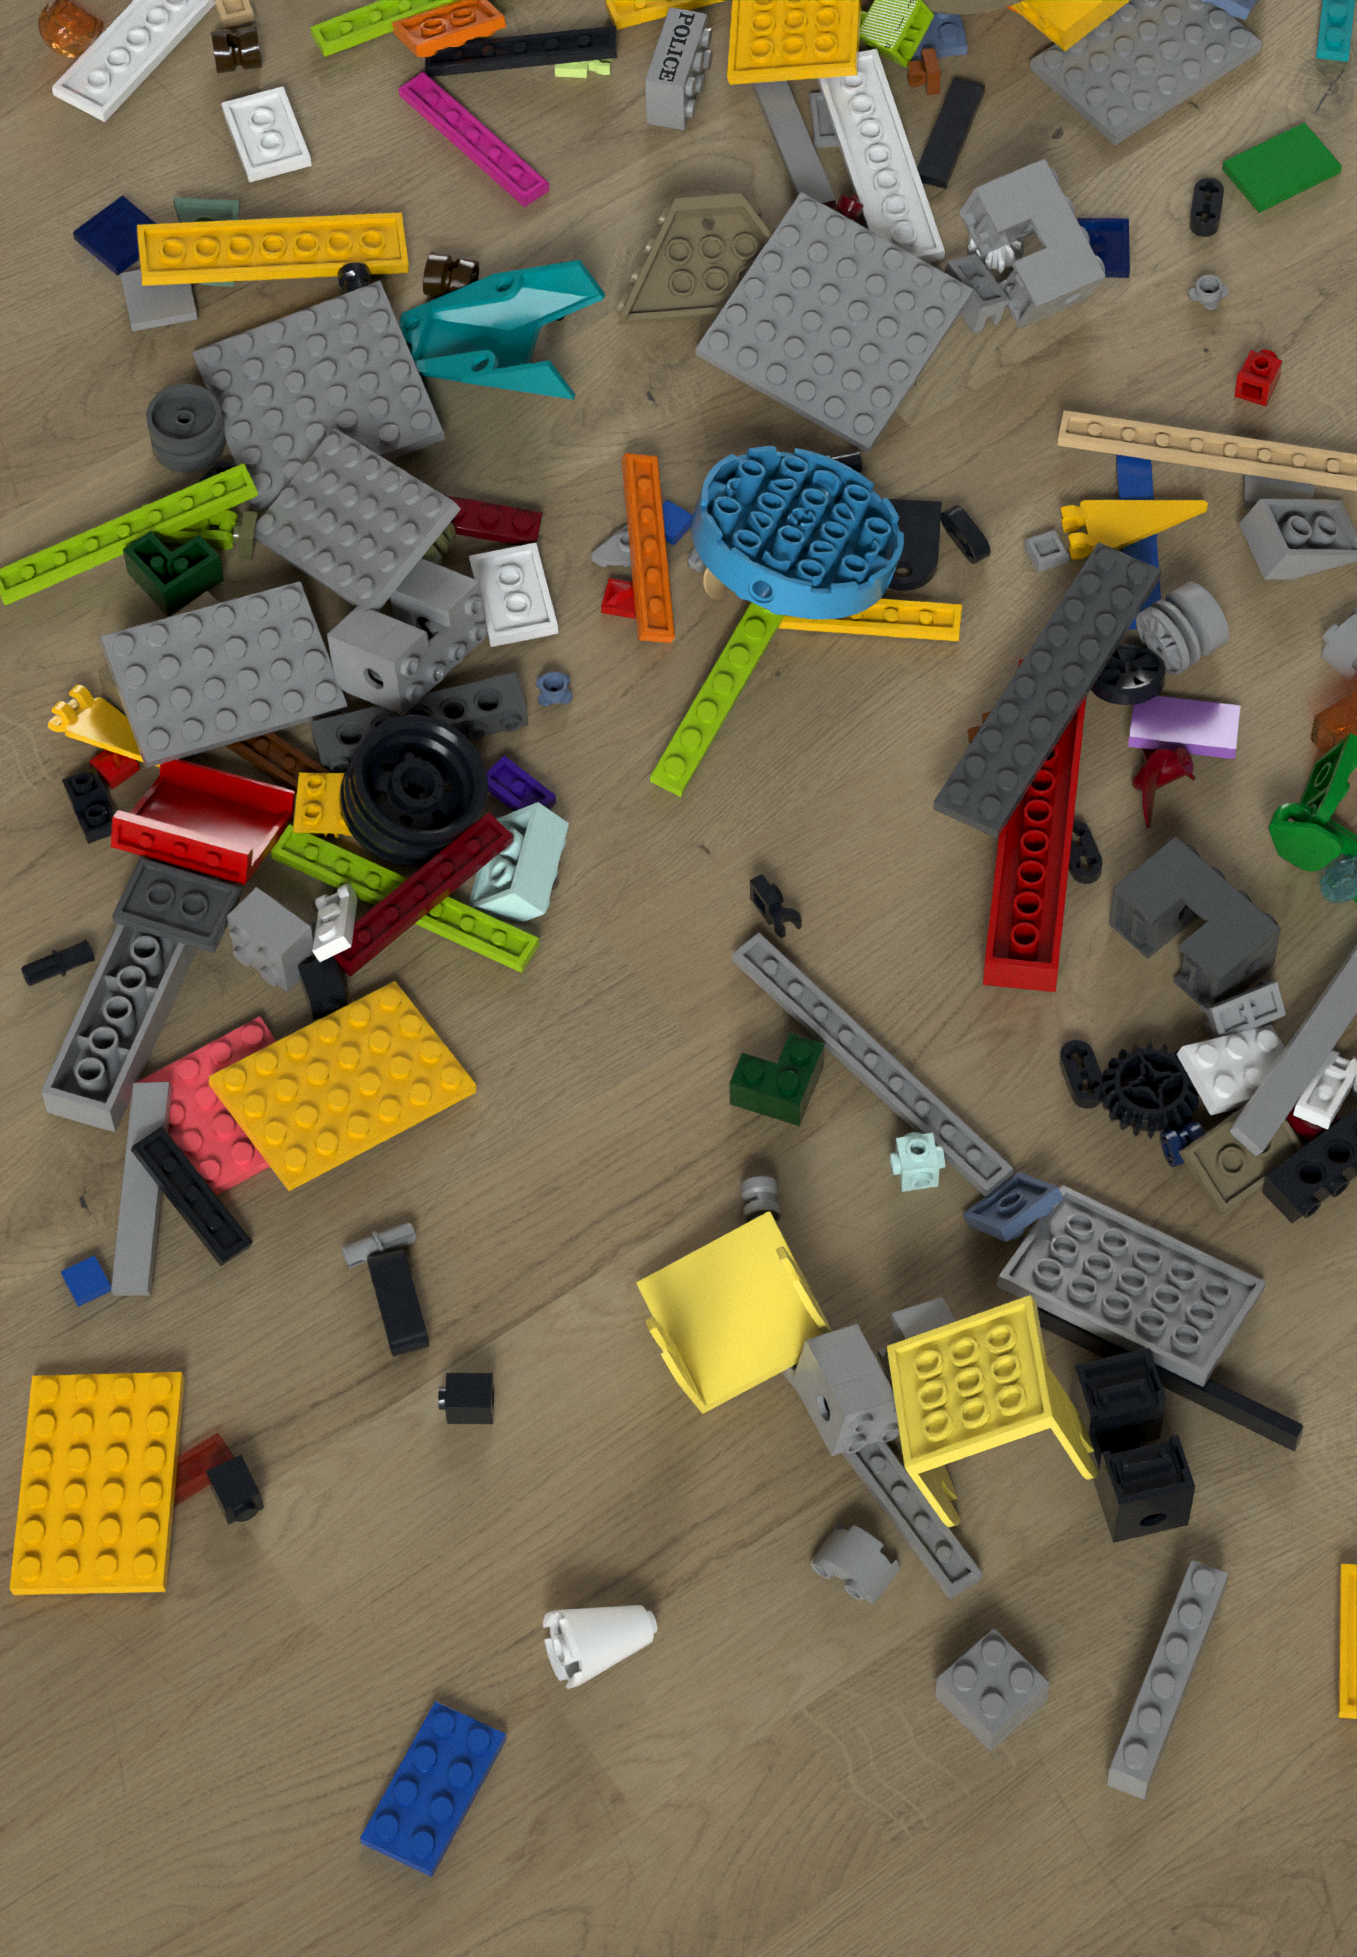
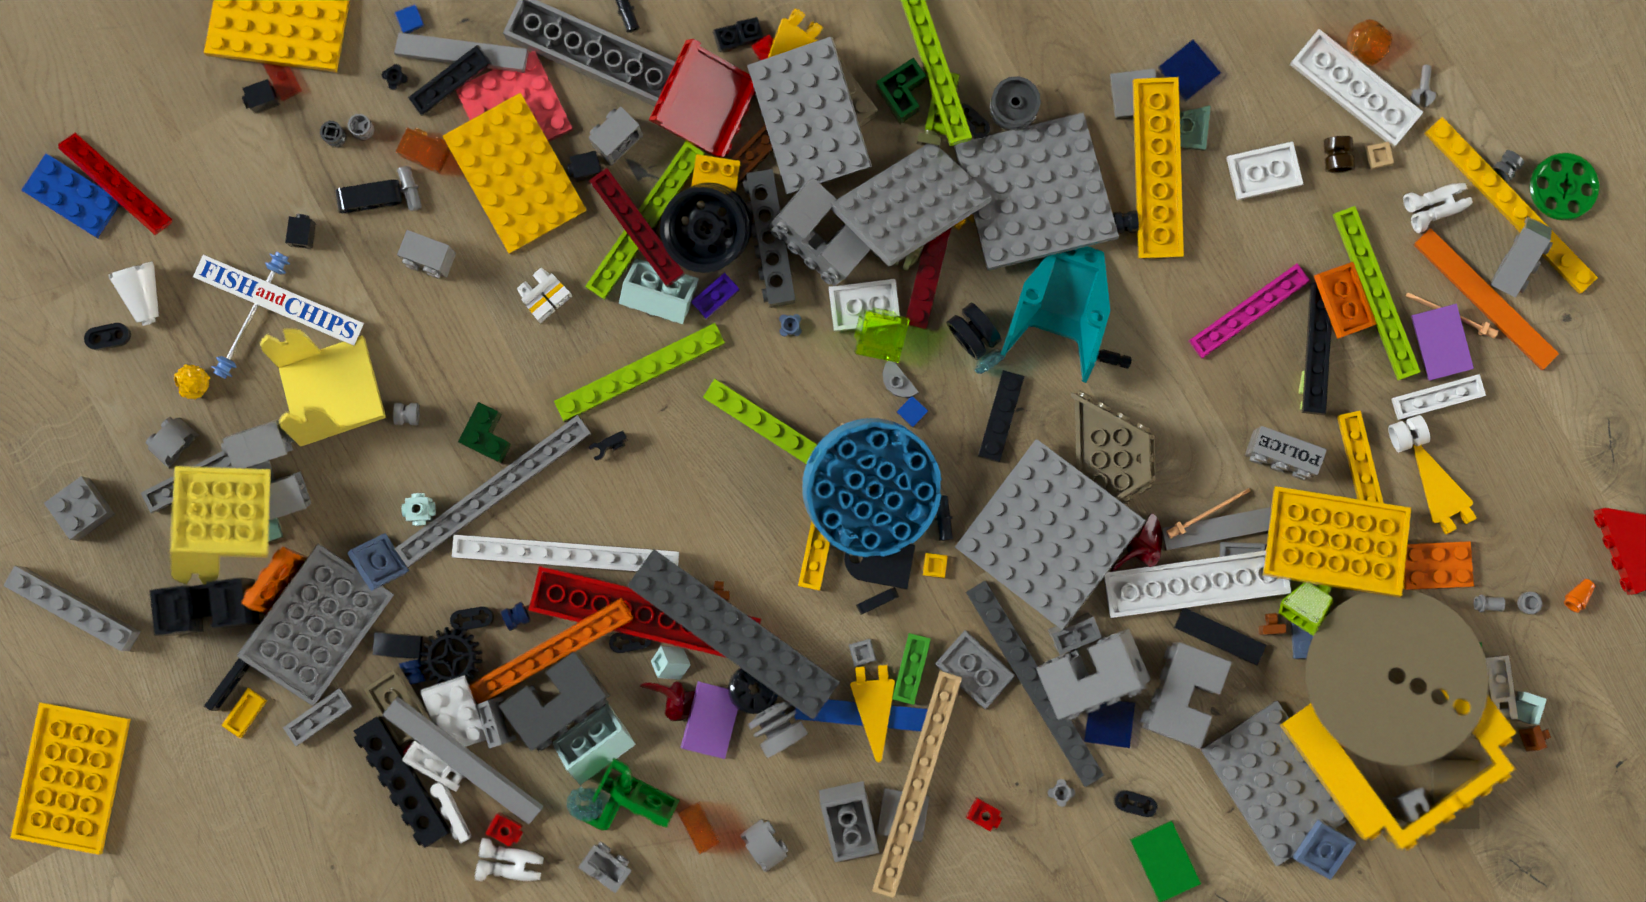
camera: 95 degrees right, 25 degrees up
dark grey tile [112,857,242,953] -> none
white plate [312,883,358,962] -> none
dark brown wheel [423,252,480,297] -> none
red tile [601,578,636,619] -> none
orange tile [621,453,675,643] -> none
none -> red tile [58,132,172,235]
none -> black plate [84,323,131,351]
none -> yellow piece [174,364,210,400]
none -> white sticker [193,255,364,346]
none -> medium blue axle [211,252,290,379]
none -> yellow tile [221,688,268,738]
none -> orange plate [241,546,308,614]
none -> light grey plate [283,688,354,746]
none -> dark grey wheel [320,121,347,147]
none -> light grey wheel [348,114,374,141]
none -> black slope [373,632,423,659]
none -> black plate [381,64,408,90]
none -> clear orange brick [396,127,451,174]
none -> light grey brick [397,230,456,279]
none -> white plate [452,535,679,572]
none -> orange tile [468,598,633,704]
none -> dark blue wheel [501,602,531,631]
none -> white hips [517,268,572,323]
none -> light aqua slope [552,703,636,785]
none -> lime plate [554,323,725,422]
none -> light aqua panel [651,646,691,680]
none -> clear neon green panel [854,307,910,363]
none -> bright green plate [892,633,931,705]
none -> yellow tile [922,553,948,578]
none -> light grey tile [935,630,1016,710]
none -> black wheel [946,302,1002,360]
none -> dark grey plate [965,581,1104,787]
none -> clear light blue gear [974,349,1006,374]
none -> black plate [978,370,1025,463]
none -> light grey piece [1140,642,1232,749]
none -> light nougat sword [1166,488,1251,539]

